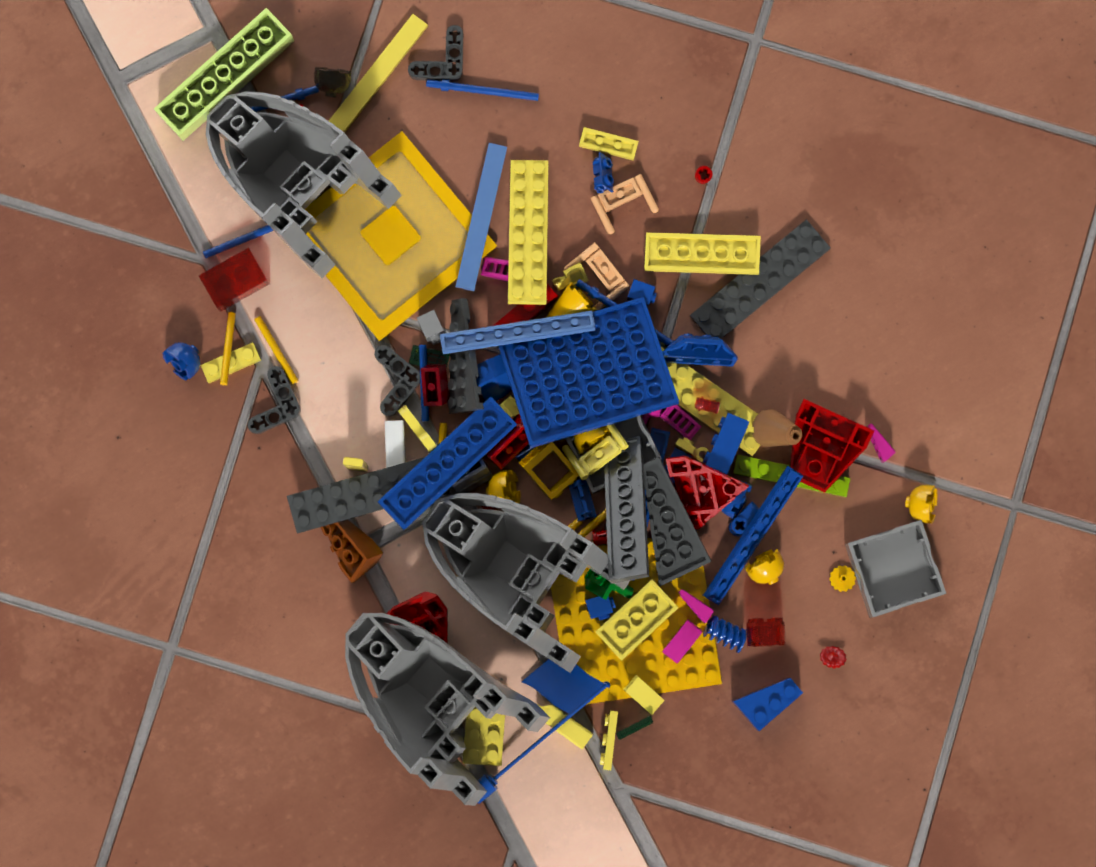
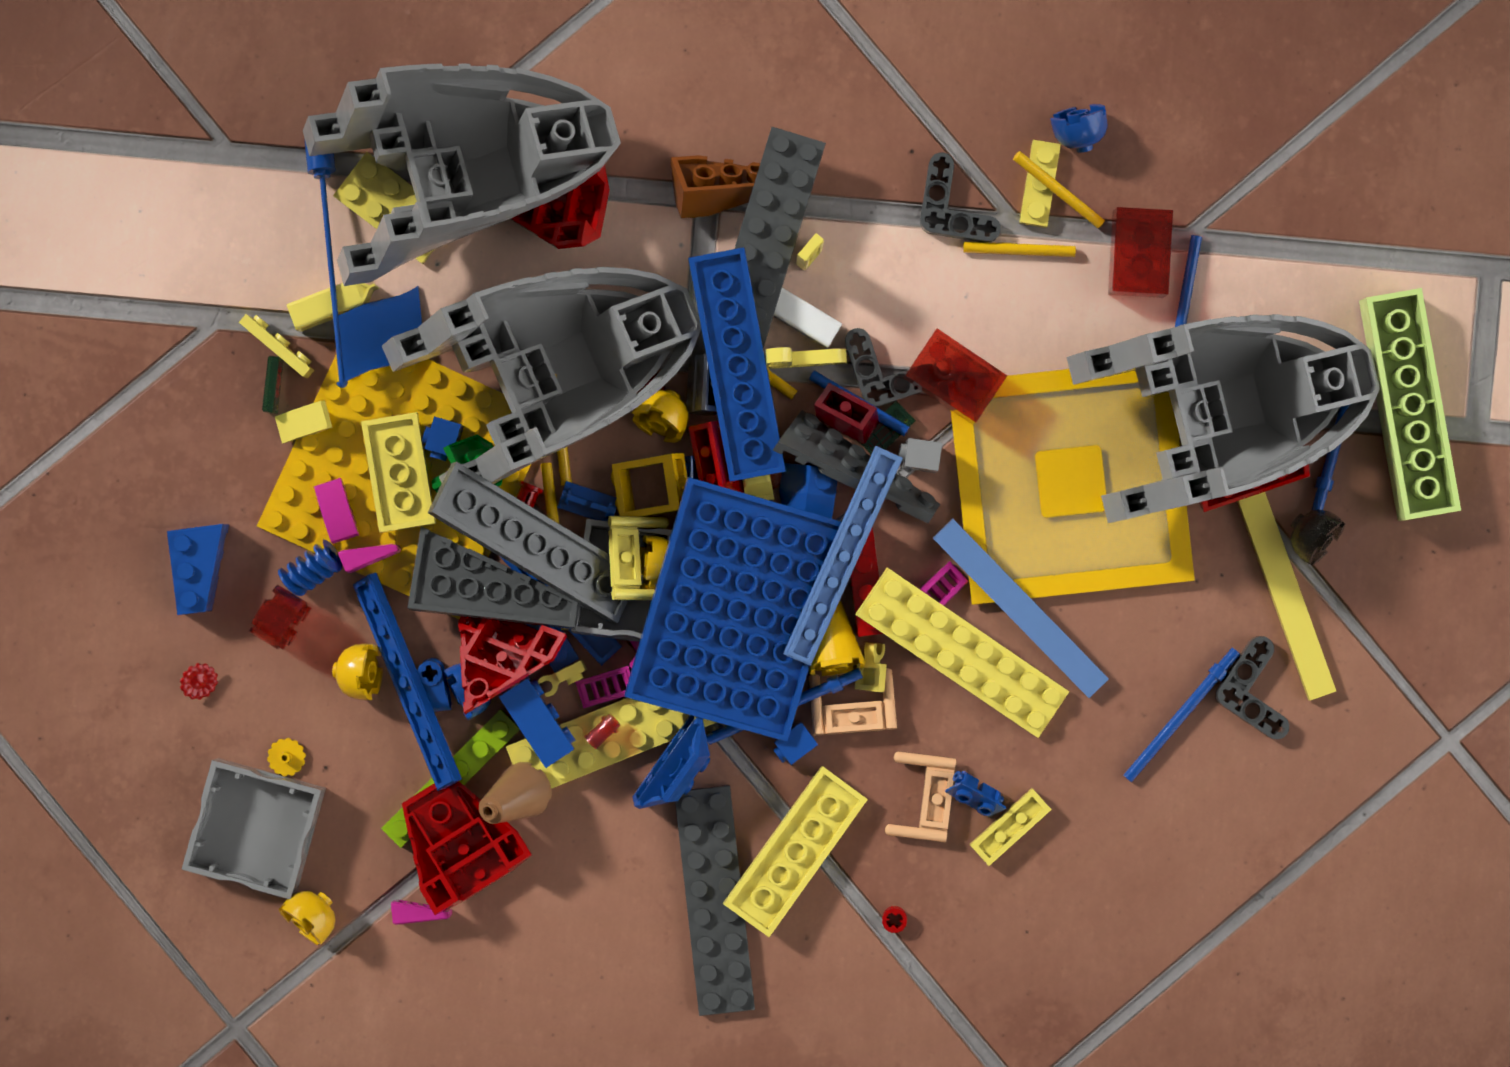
camera: 120 degrees right, 5 degrees up
none -> clear red brick [903,328,1007,424]

